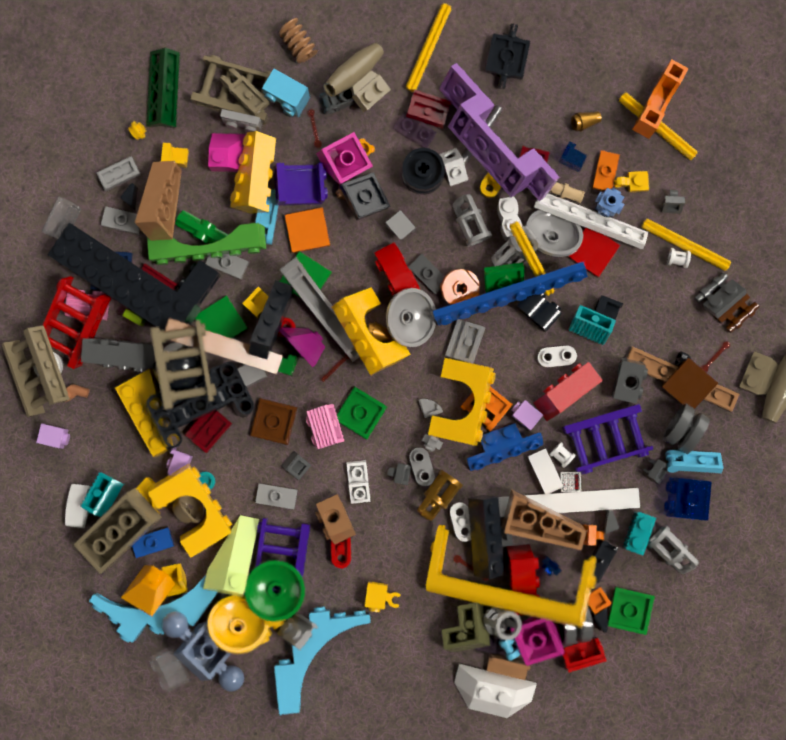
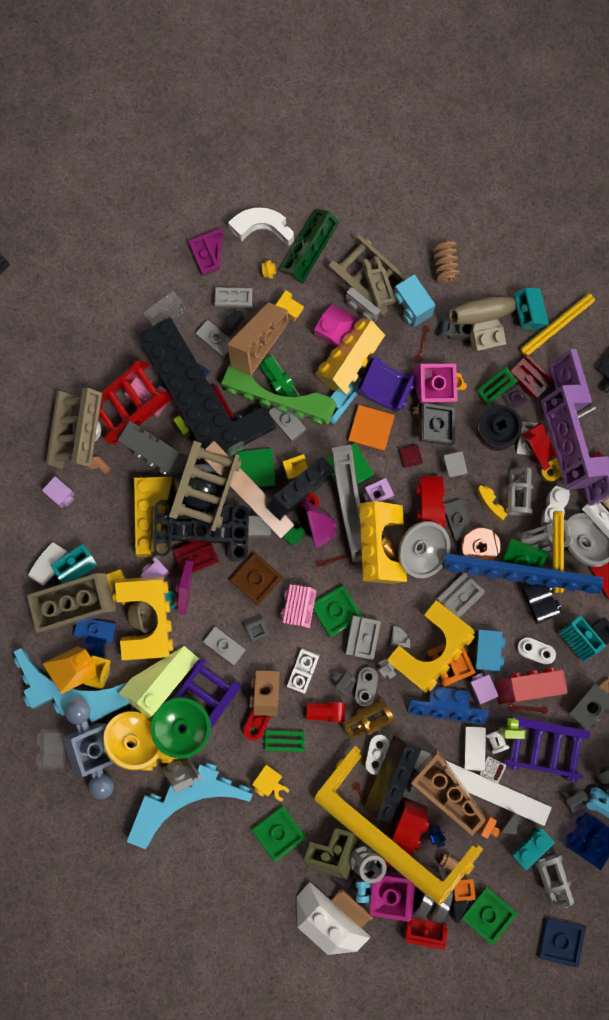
camera: 25 degrees right, 5 degrees down
black hinge [582,539,618,583] -> none
none -> clear blue slope [84,636,107,658]
none -> magenta wing [175,561,194,615]
none -> magenta wing [189,228,223,276]
none -> white arch [228,208,294,247]
none -> green tile [251,805,306,863]
none -> green tile [265,730,305,752]
none -> red piece [307,702,345,723]
none -> light grey plate [345,616,381,660]
none -> lavender brick [363,478,394,502]
none -> tile [400,445,423,468]
none -> medium nougat pin [439,853,460,871]
none -> dark azure brick [474,630,505,672]
none -> yellow slope [476,486,507,523]
none -> green tile [477,366,518,405]
none -> lime tile [500,718,525,739]
none -> clear red hinge [508,703,549,715]
none -> teal brick [514,287,549,330]
none -> red panel [521,423,556,471]
none -> dark blue tile [538,917,586,968]

